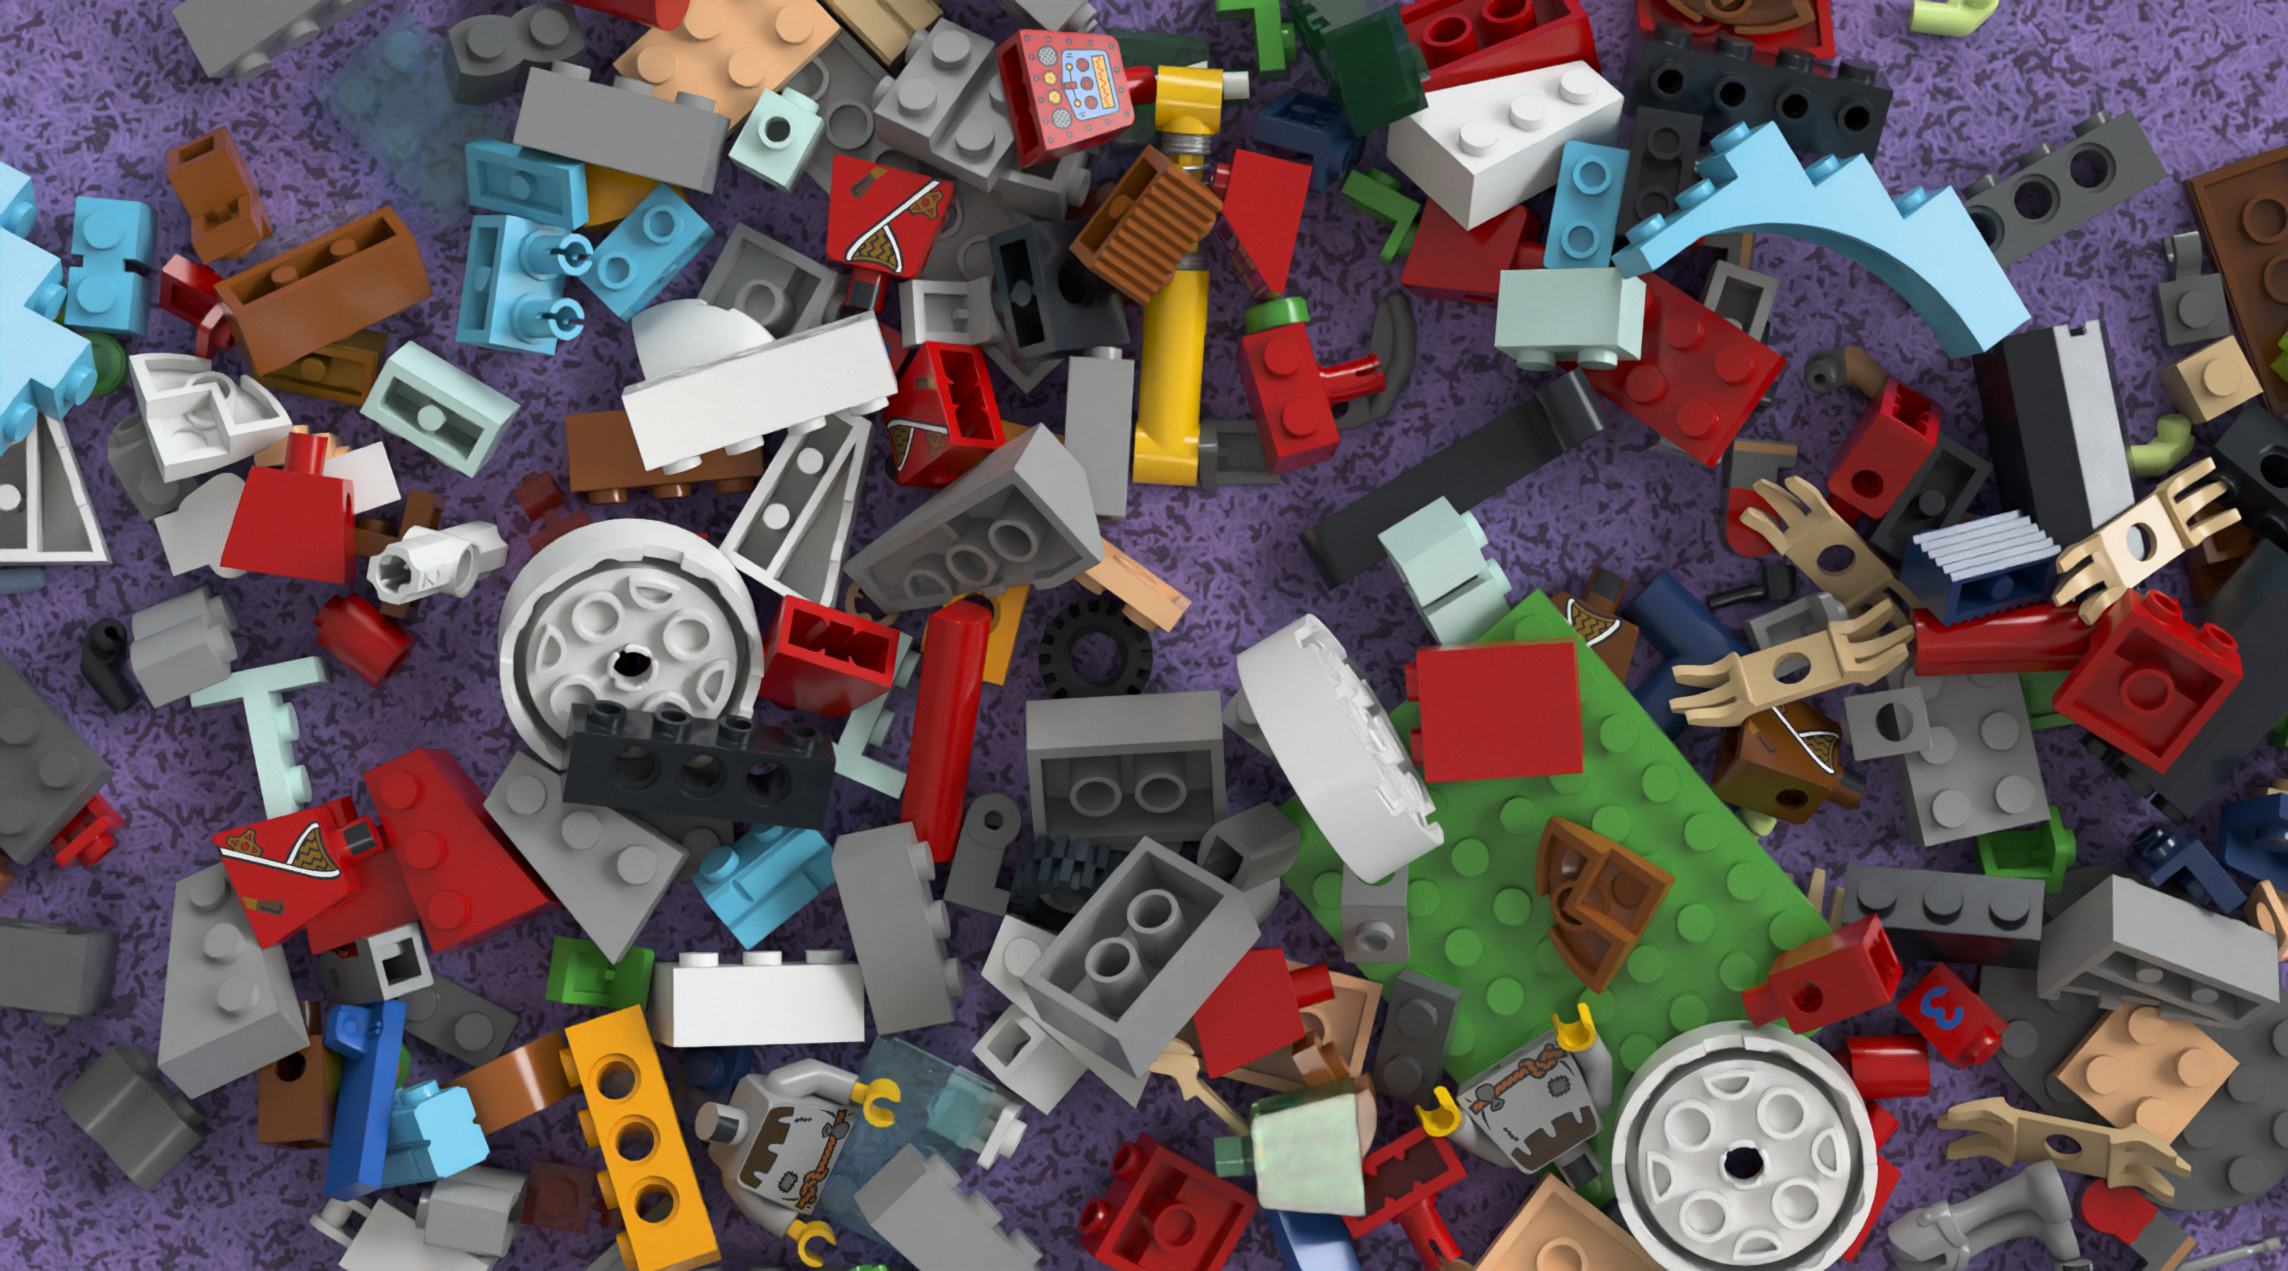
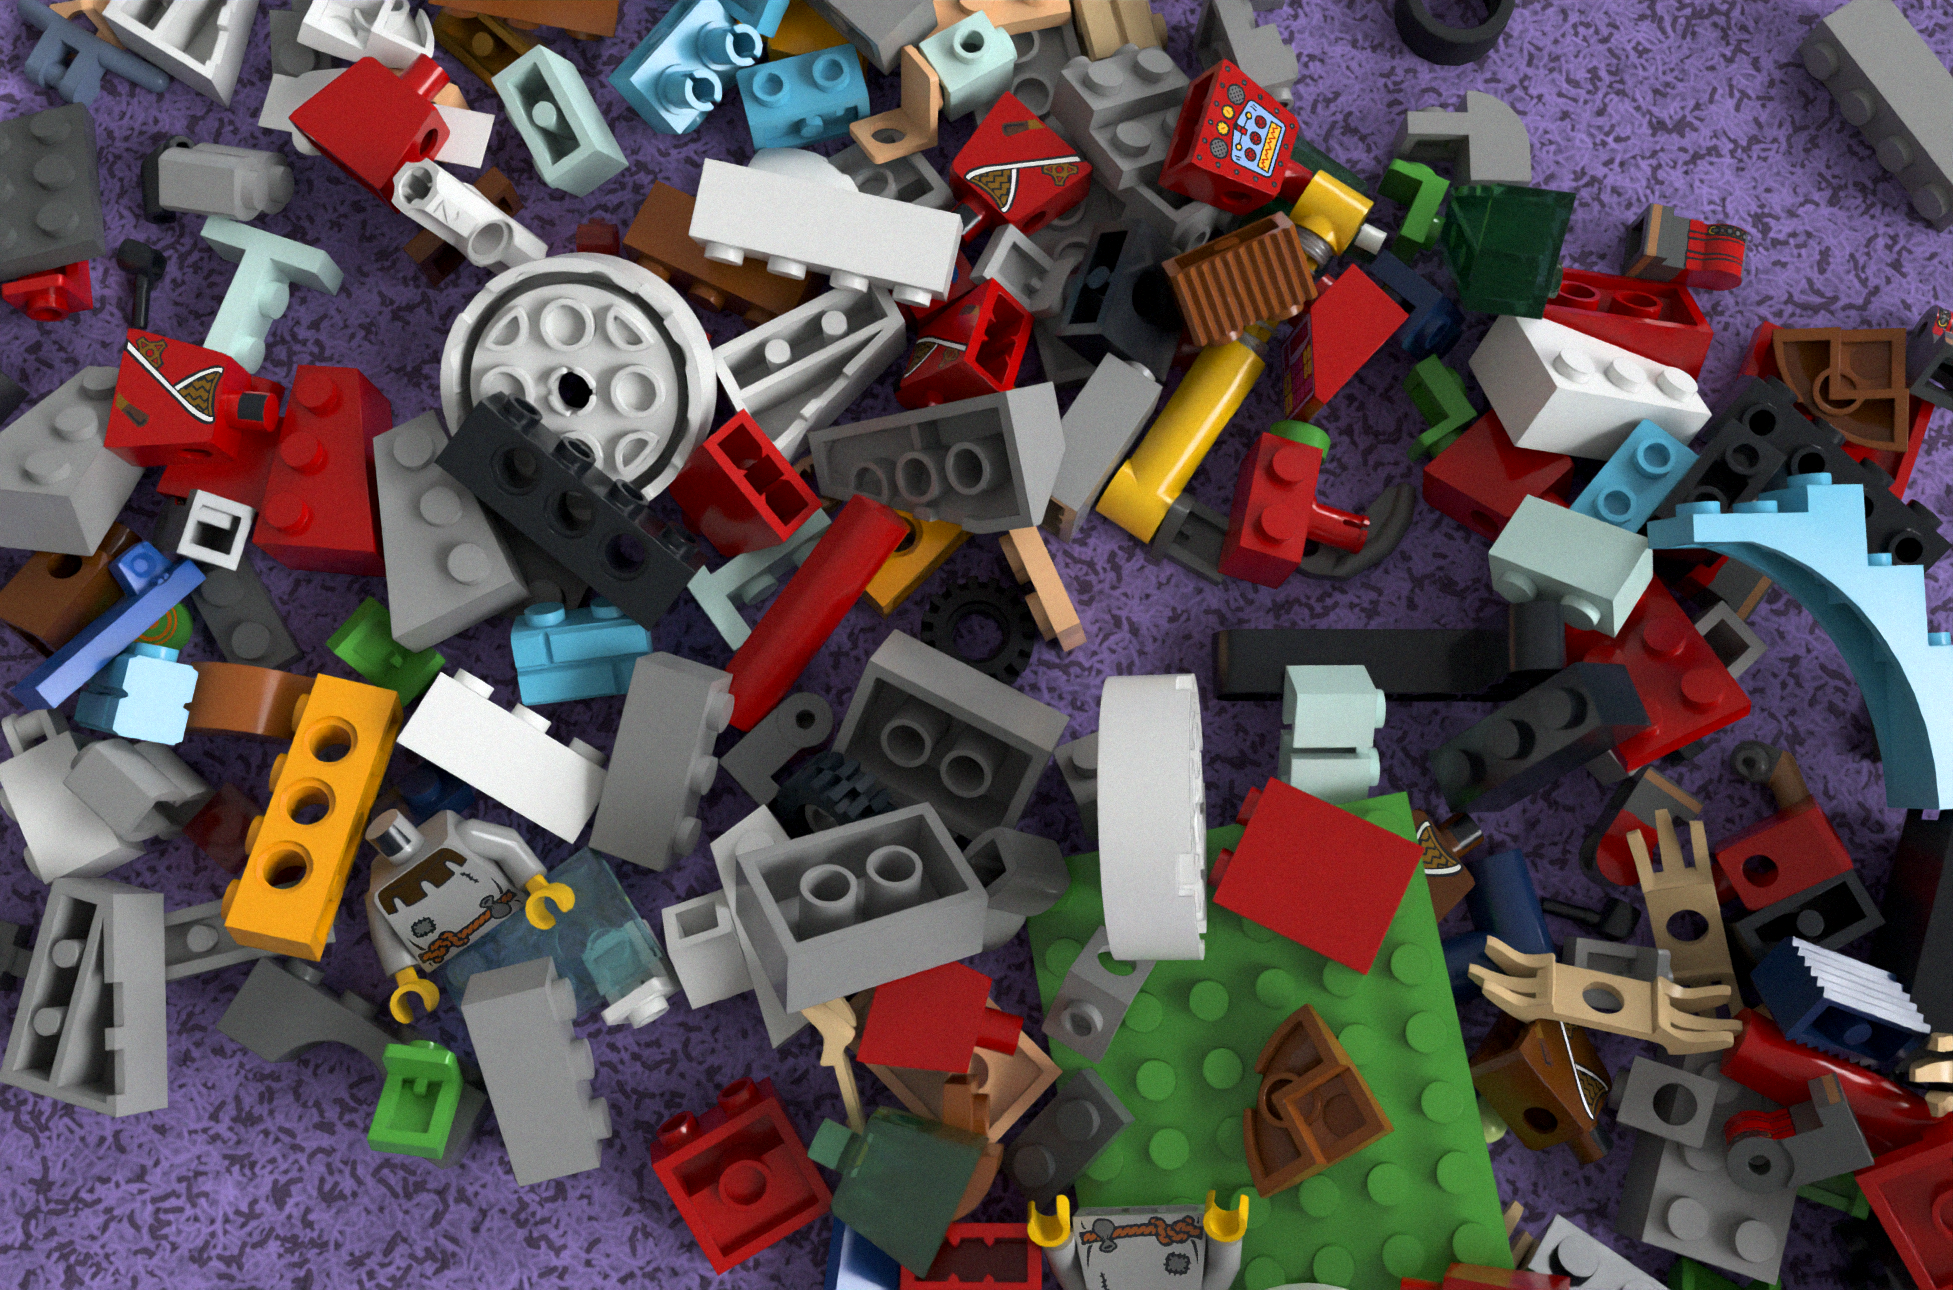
camera: 30 degrees right, 10 degrees down
red brick [313,592,417,689] -> none
none -> black hand [117,238,167,330]
none -> light nougat bracket [849,44,943,164]
none -> black brick [1427,662,1652,813]
none -> dark grey leg [1721,1072,1875,1194]

